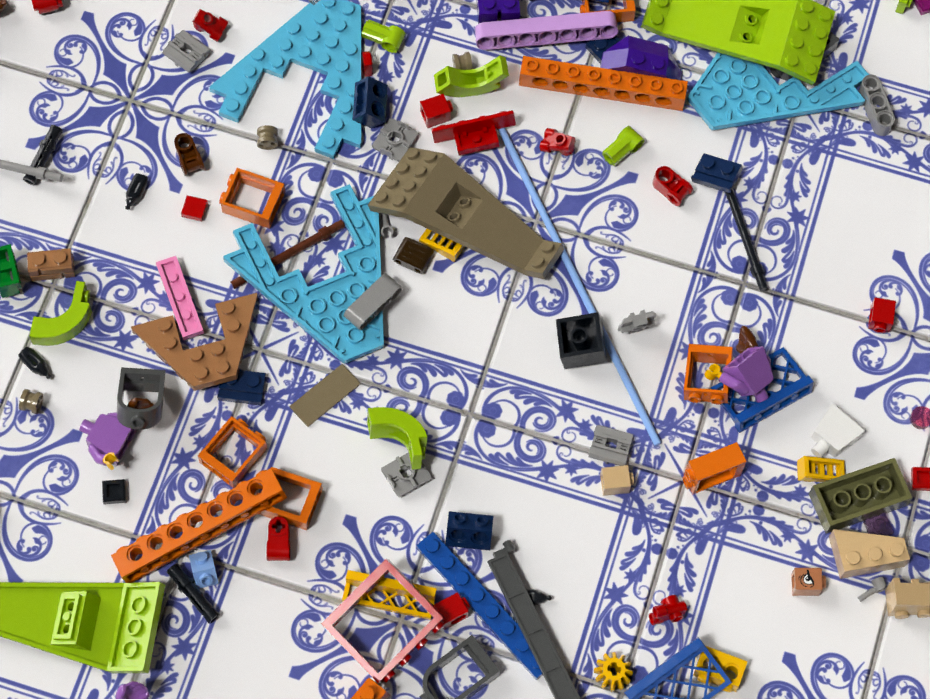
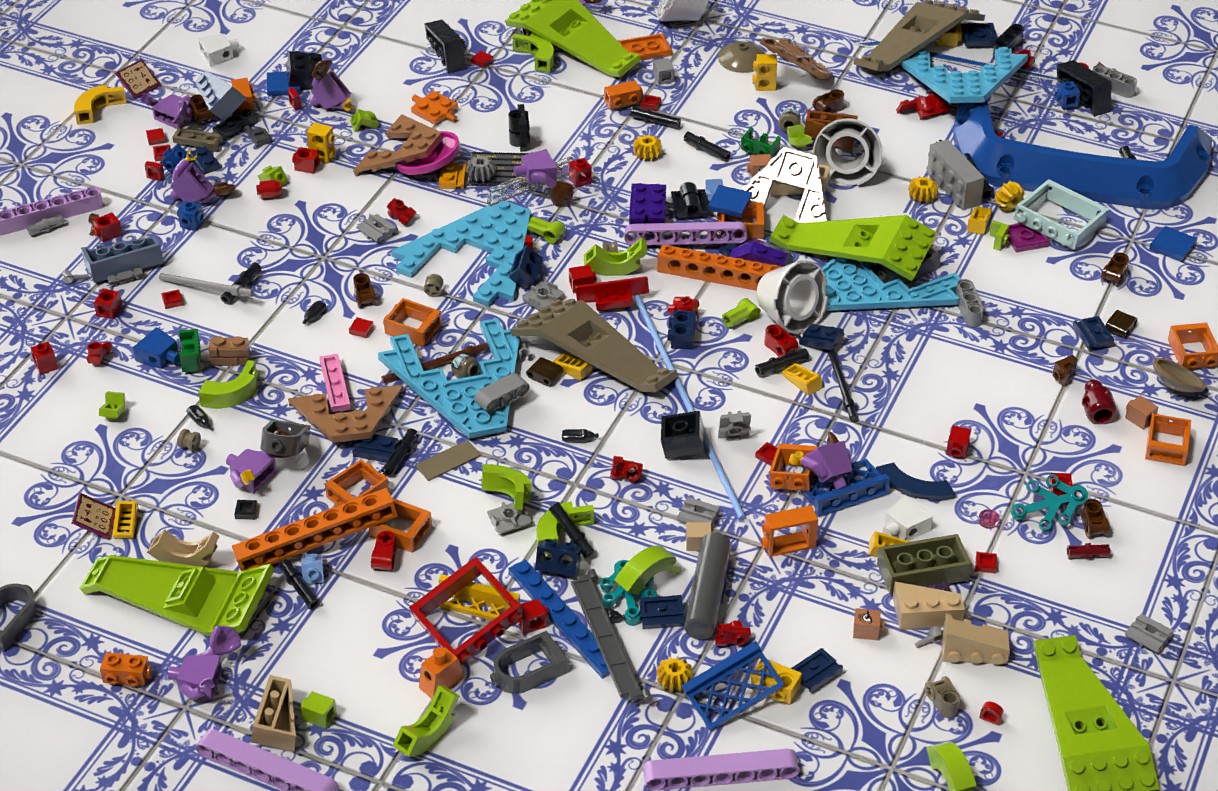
camera: 10 degrees right, 25 degrees down
none -> tan arch [147,530,219,567]
none -> black pin [381,428,419,477]
none -> dark tan head [451,354,480,378]
none -> lime arch [536,501,594,554]
none -> black pin [549,502,595,559]
none -> black piece [562,429,599,442]
none -> teal plant [600,560,657,626]
none -> red plate [610,456,643,481]
none -> lime arch [614,546,681,595]
none -> dark blue plate [639,595,685,629]
none -> dark blue brick [667,310,696,350]
none -> dark grey cylinder [684,533,731,640]
none -> black pin [755,348,809,376]
none -> red tile [755,442,777,466]
none -> white cone [757,260,828,334]
none -> yellow slope [782,363,822,395]
none -> dark blue plate [791,648,843,693]
none -> dark blue tile [876,462,955,501]
none -> dark tan piece [925,676,960,719]

